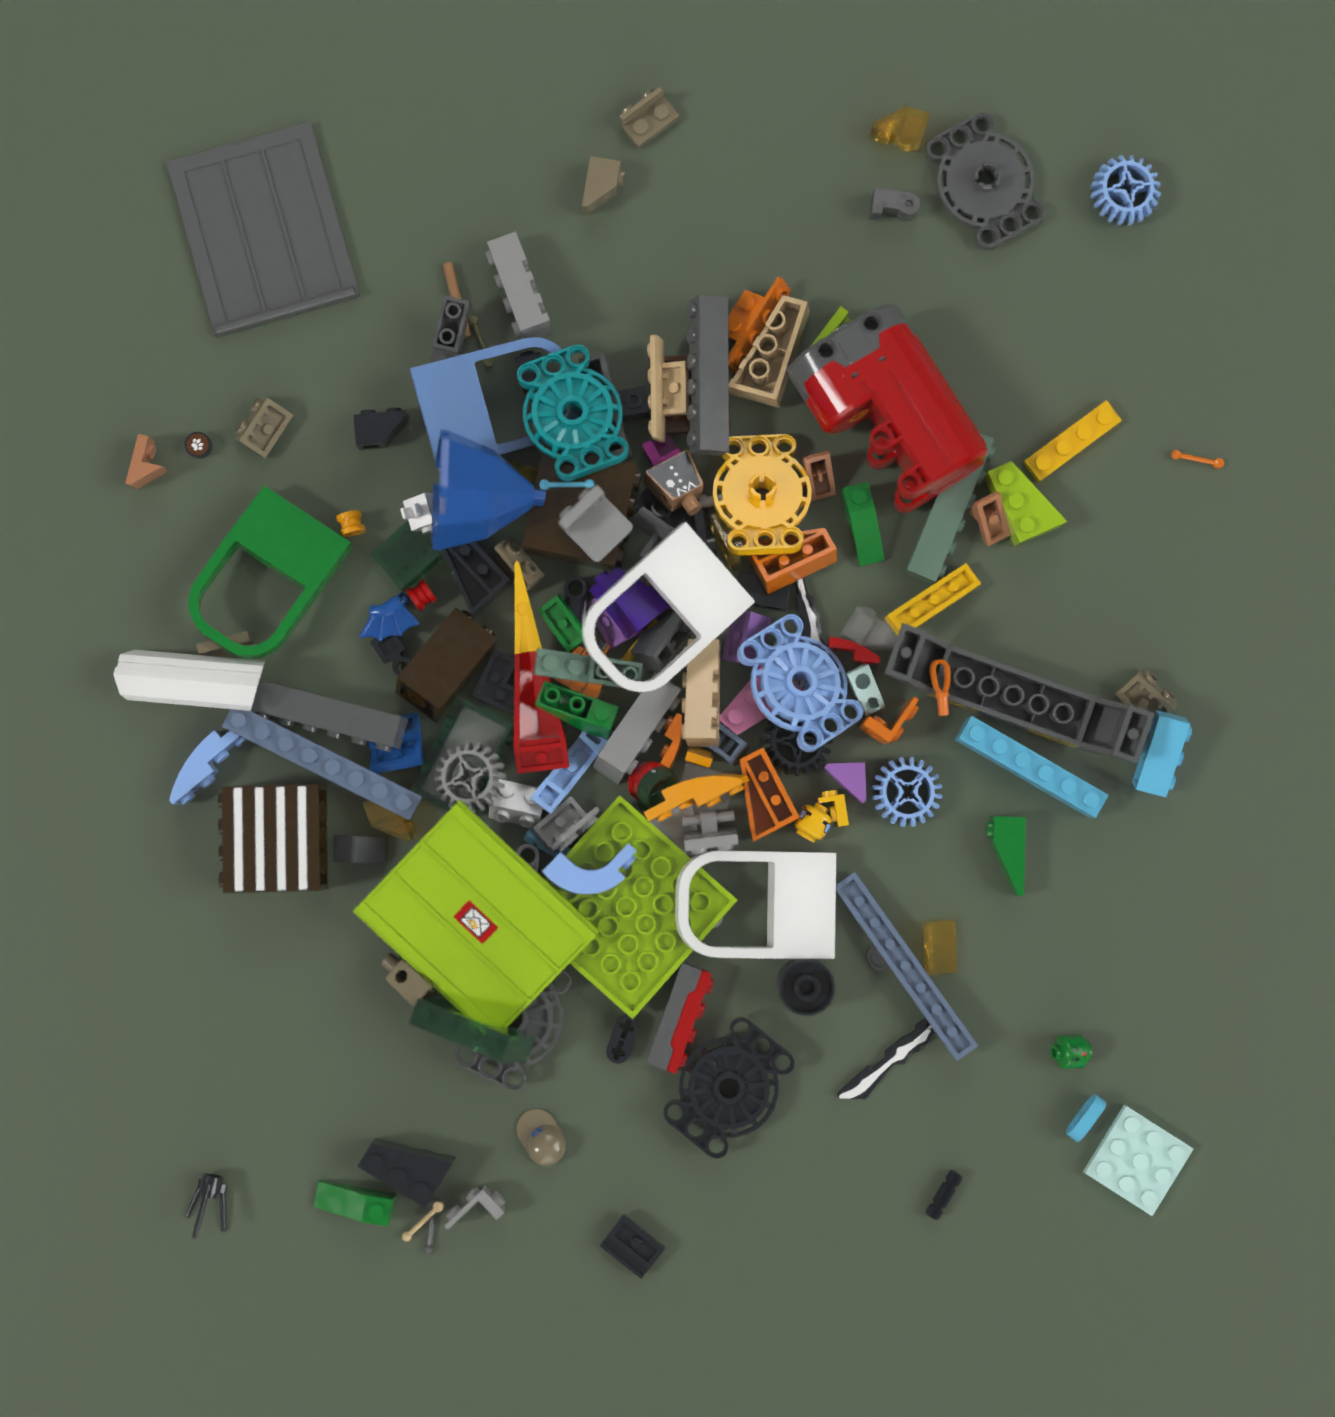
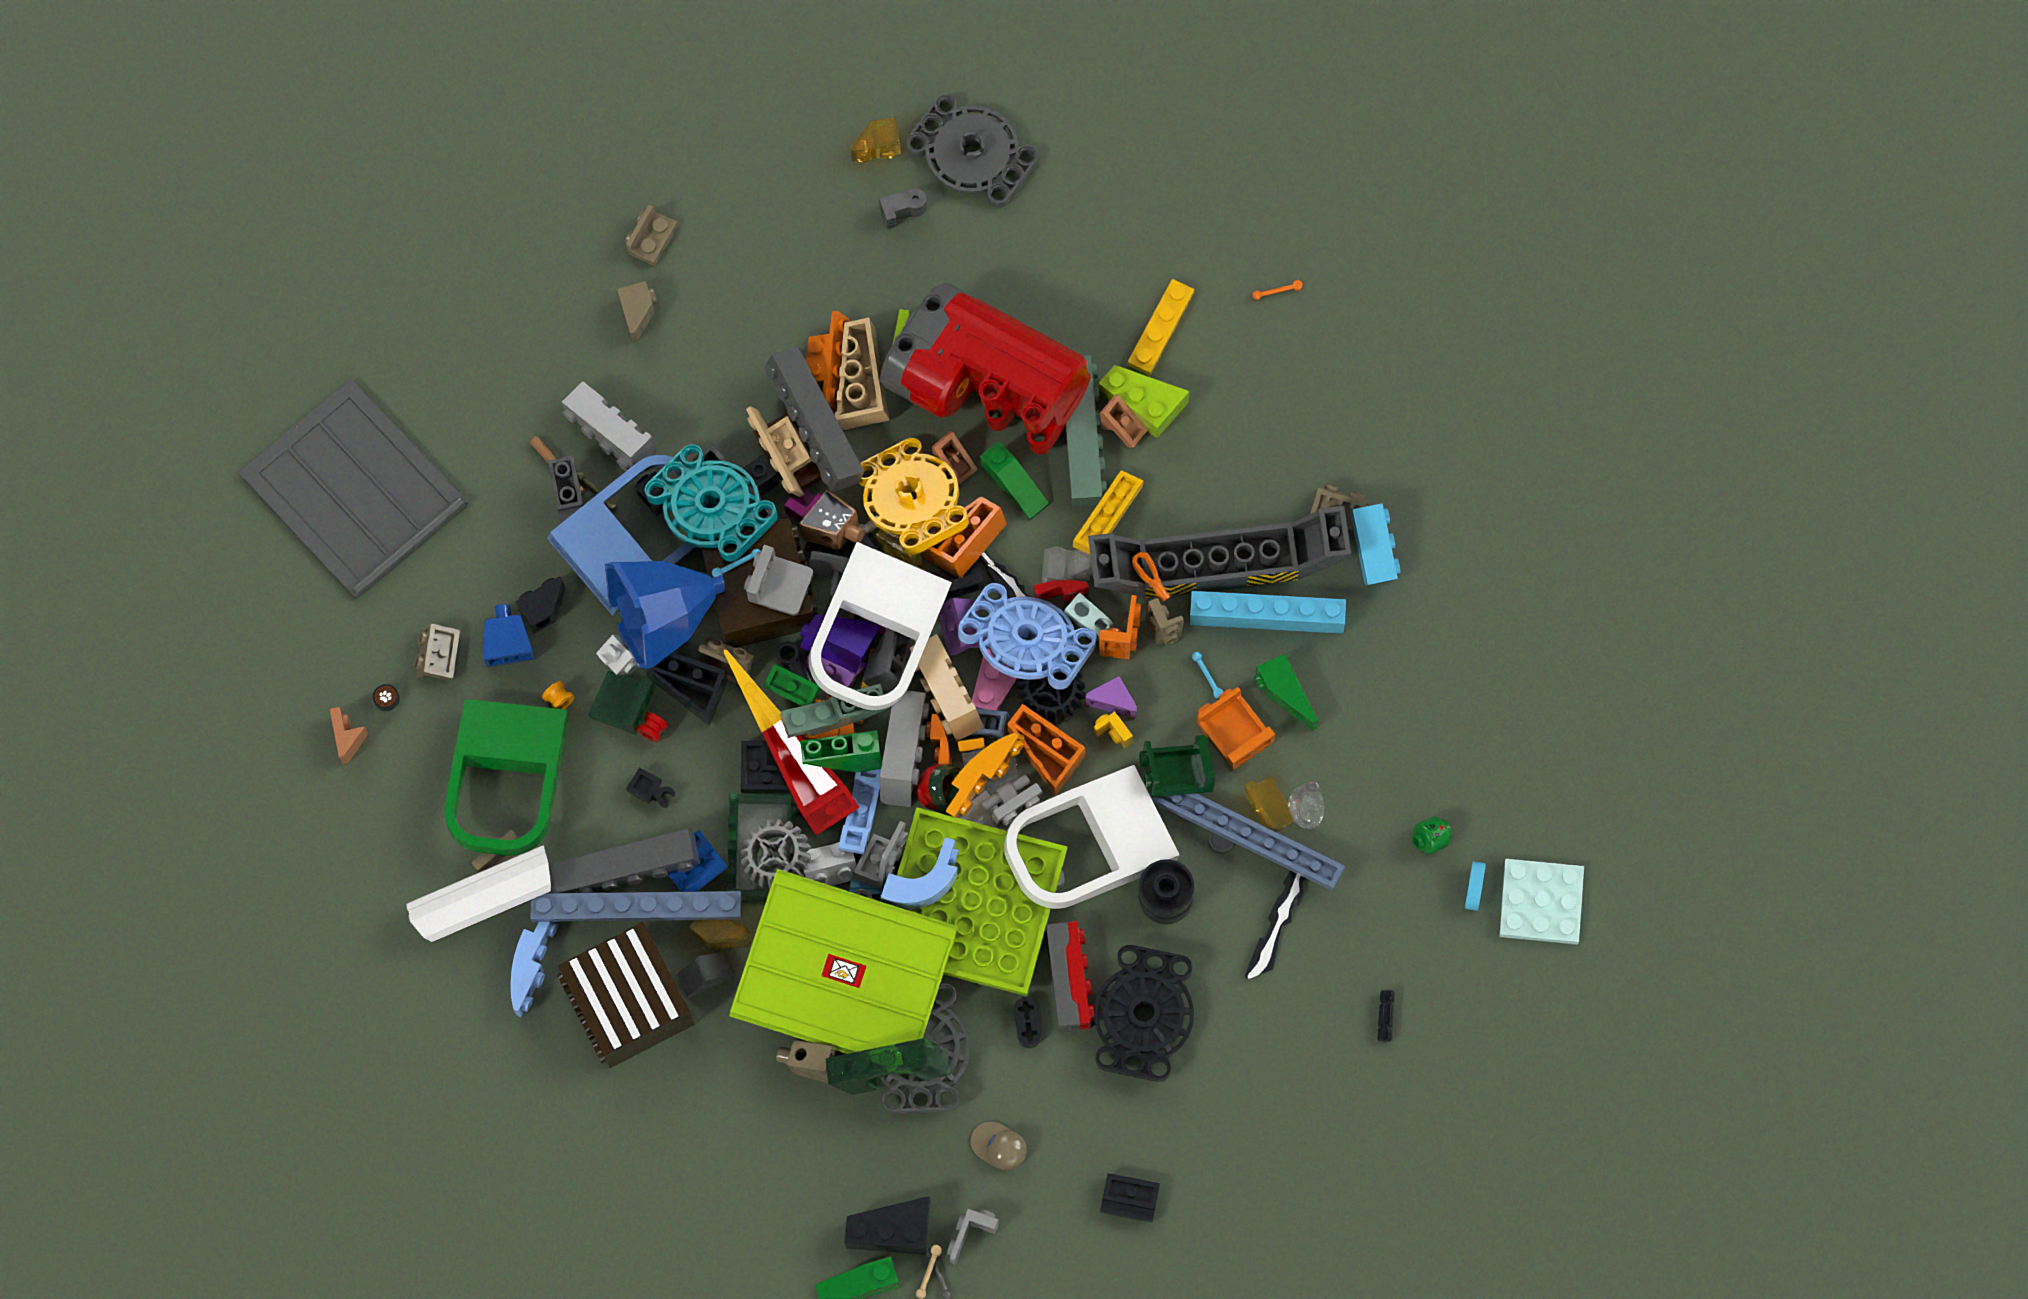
camera: 20 degrees left, 15 degrees down
blue arm [359,592,419,641] -> none
dark brown slope [395,607,497,723] -> none
yellow head [794,802,833,843] -> none
light blue gear [872,757,942,827] -> none
light blue gear [1090,155,1161,226] -> none
none -> blue torso [483,604,535,667]
none -> dark green panel [1139,735,1215,797]
none -> dark tan bracket [1145,598,1184,646]
none -> medium azure hinge [1192,652,1223,699]
none -> orange panel [1196,687,1275,771]
none -> clear hat [1288,781,1324,829]

